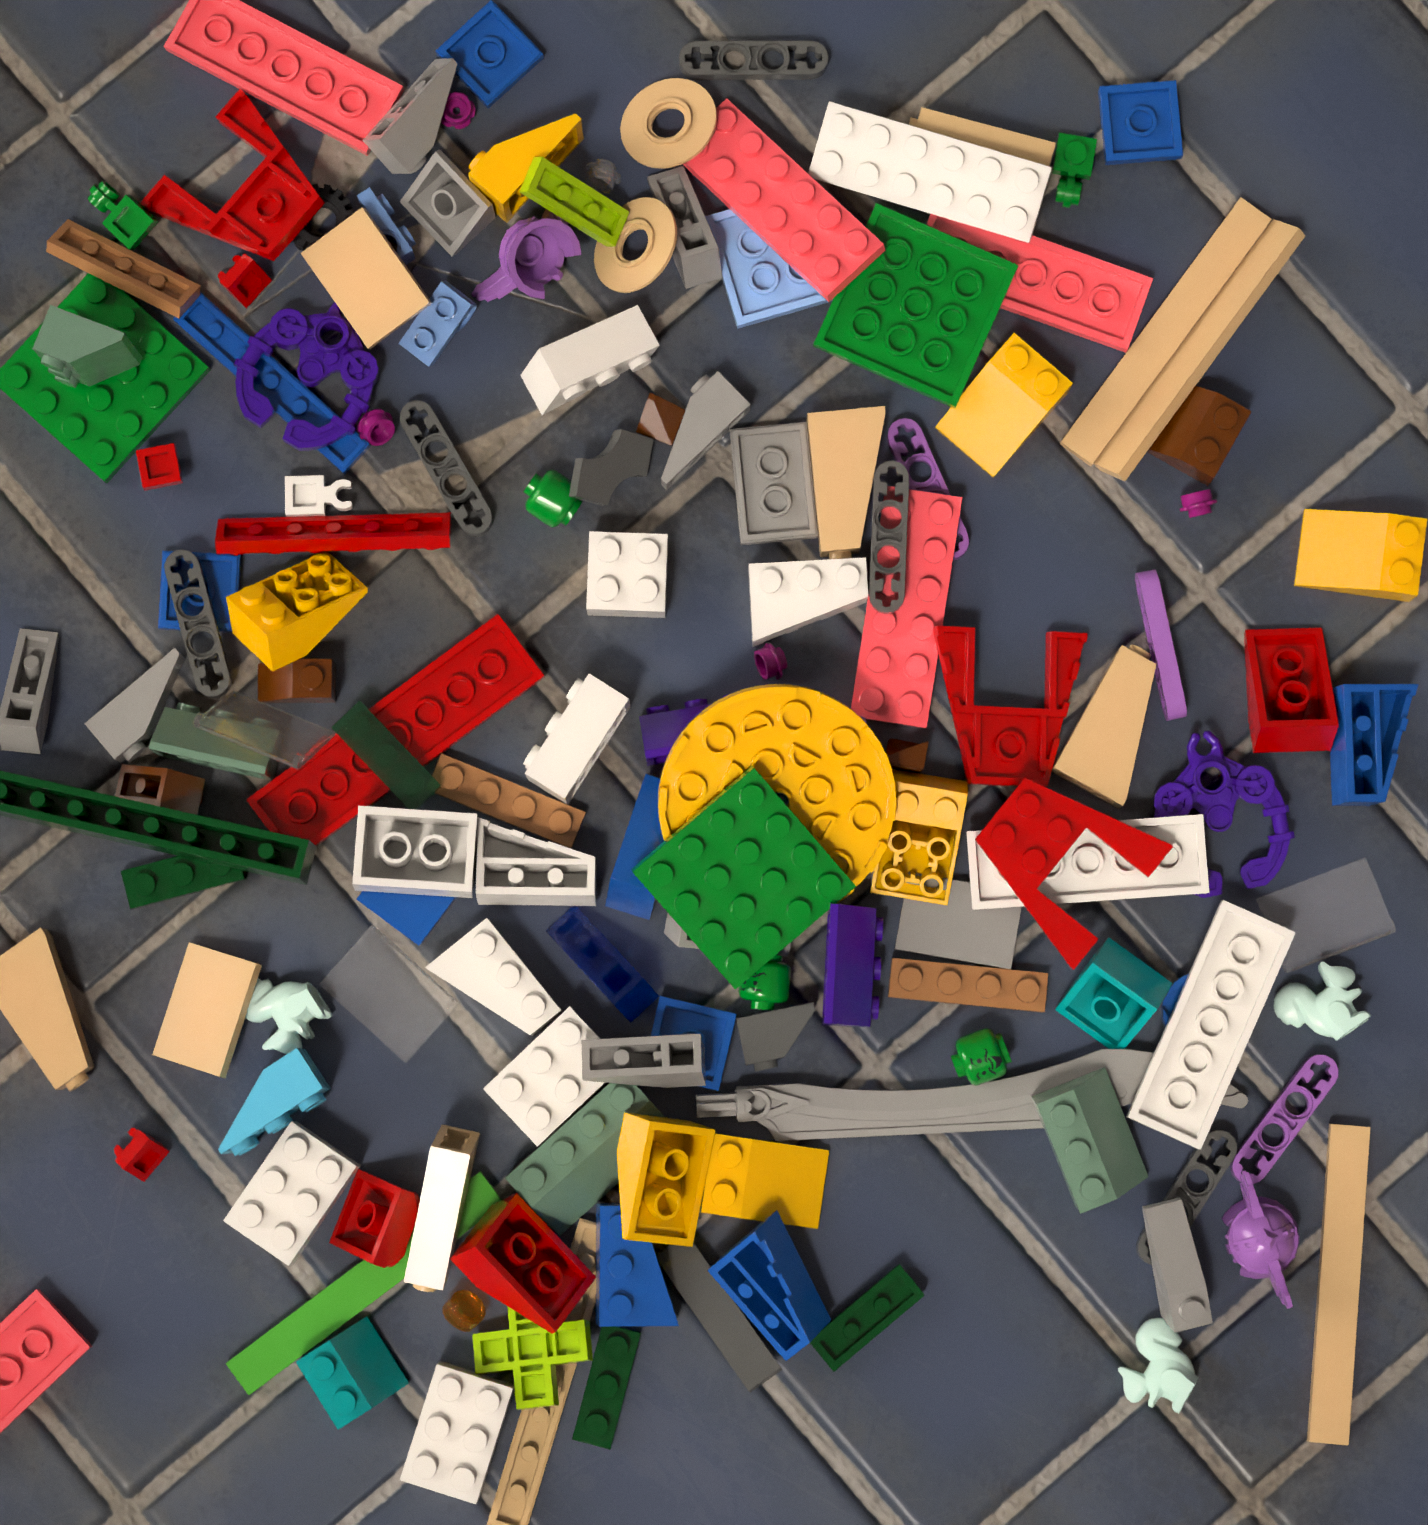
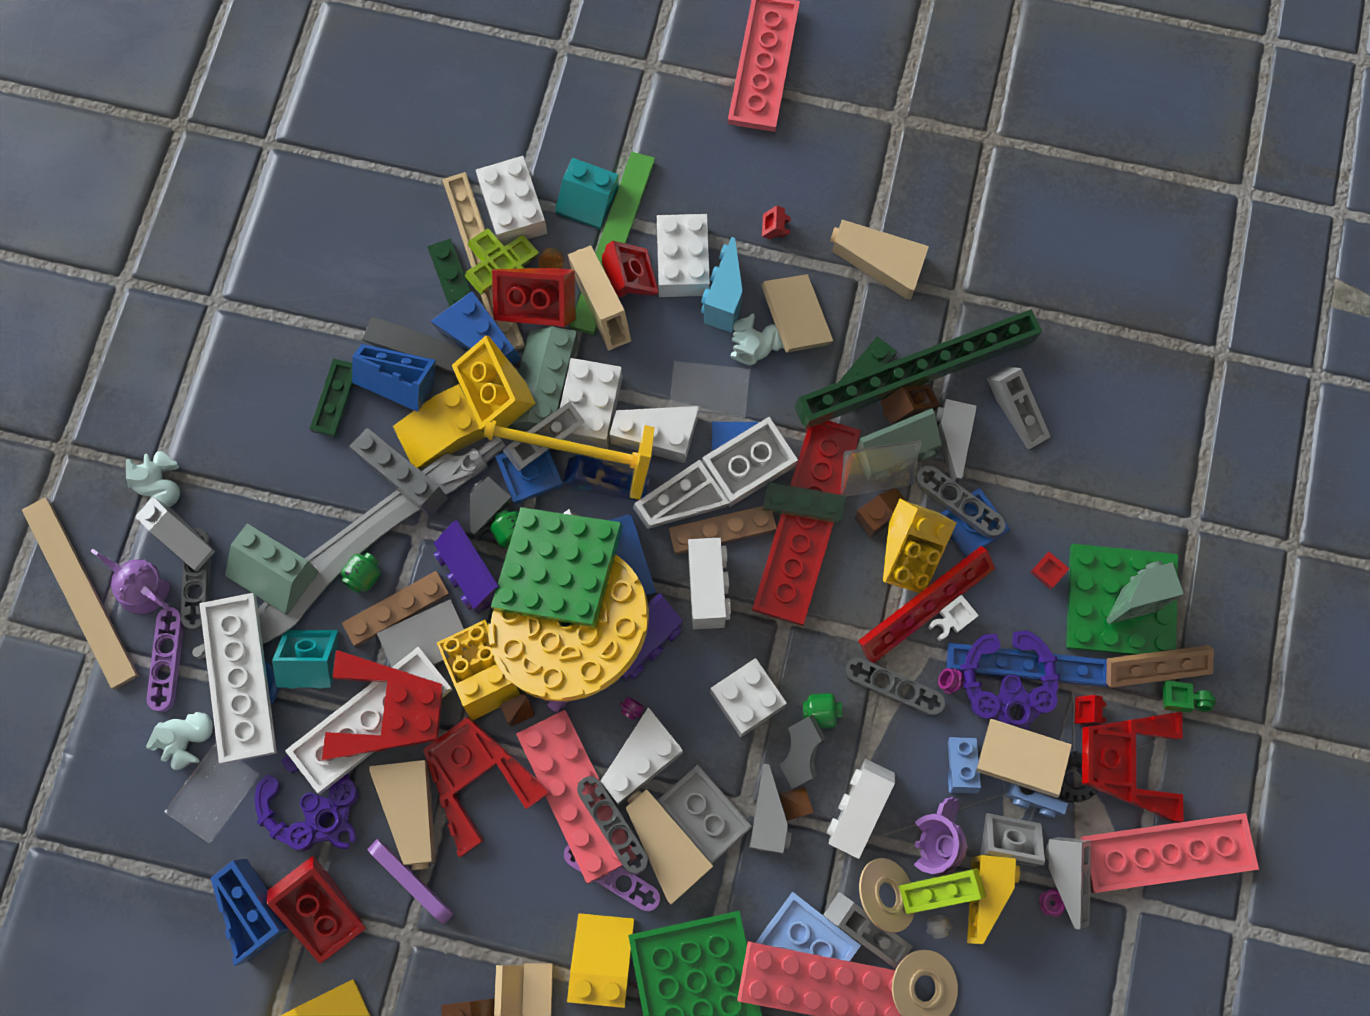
camera: 145 degrees right, 10 degrees down
blue tile [436,0,544,109] -> none
magenta plate [1179,489,1217,518] -> none
none -> dark grey brick [349,428,448,518]
none -> yellow tile [483,420,655,500]

